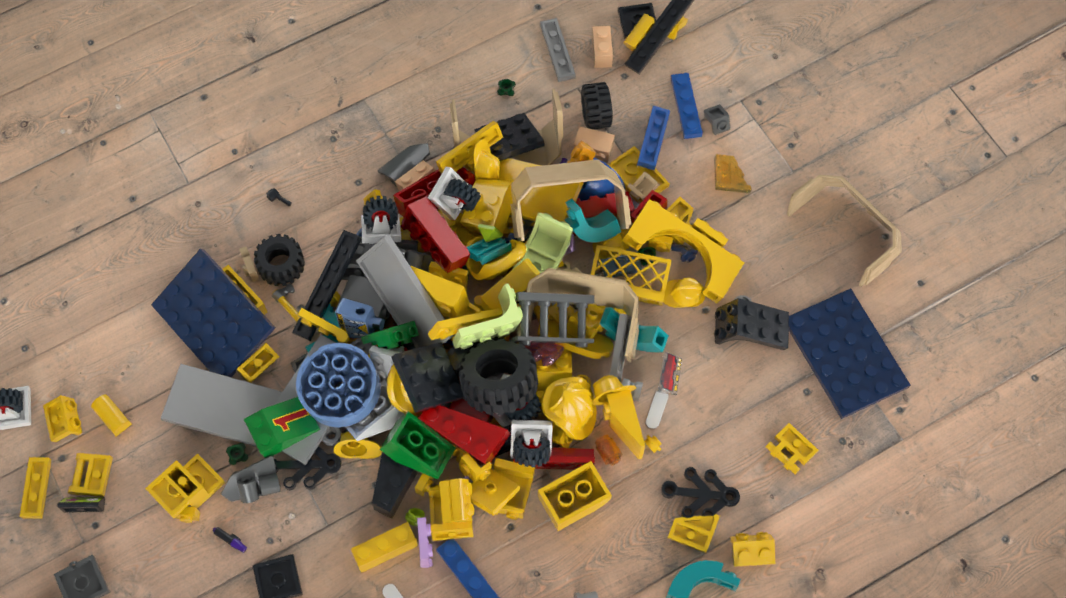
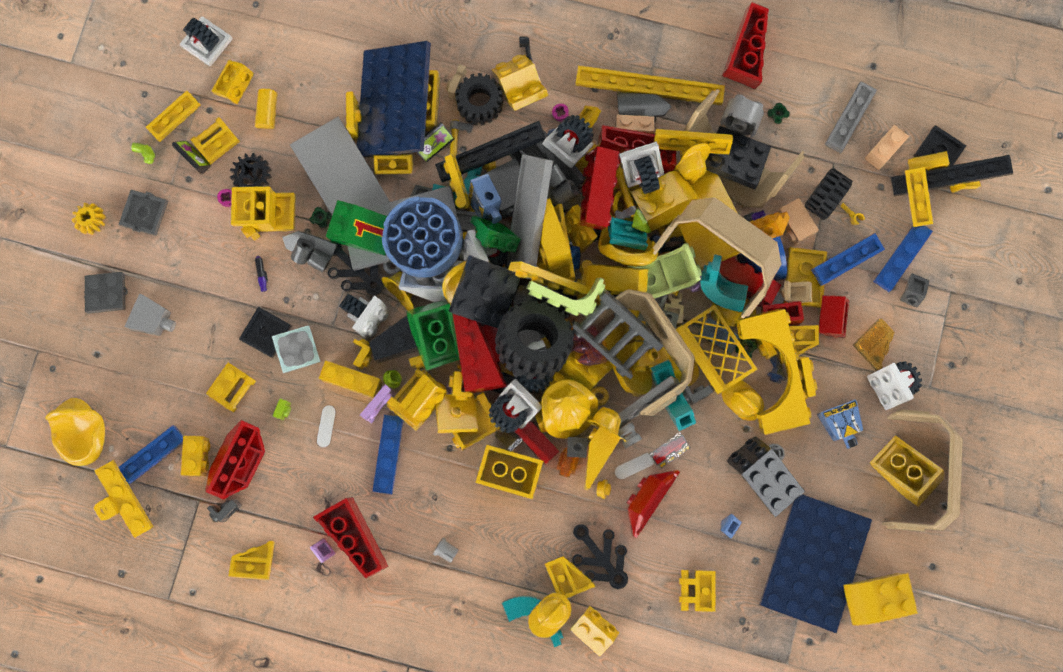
camera: 50 degrees right, 15 degrees up
none -> lime arm [131,143,155,164]
none -> dark pink bush [217,189,232,207]
none -> black gear [230,153,272,187]
none -> light grey piece [272,325,321,373]
none -> white plate [339,294,390,340]
none -> yellow plate [346,91,361,140]
none -> yellow bracket [353,338,372,370]
none -> slope [418,122,454,162]
none -> yellow bracket [491,55,549,111]
none -> clear smoke piece [494,429,523,452]
none -> yellow piece [528,593,572,638]
none -> dark pink bush [552,103,569,122]
none -> dark grey bracket [567,437,588,458]
none -> yellow plate [575,66,725,106]
none -> yellow piece [615,166,637,219]
none -> red wedge [626,470,680,538]
none -> dark grey bracket [682,385,713,405]
none -> light grey brick [720,94,764,137]
none -> medium blue slope [721,514,742,539]
none -> red wedge [722,2,769,90]
none -> medium blue torso [817,399,863,449]
none -> red brick [819,295,850,338]
none -> yellow hand [840,203,865,225]
none -> yellow brick [843,573,918,625]
none -> white plate [867,361,922,411]
none -> yellow slope [870,435,944,507]
none -> yellow plate [905,167,933,227]

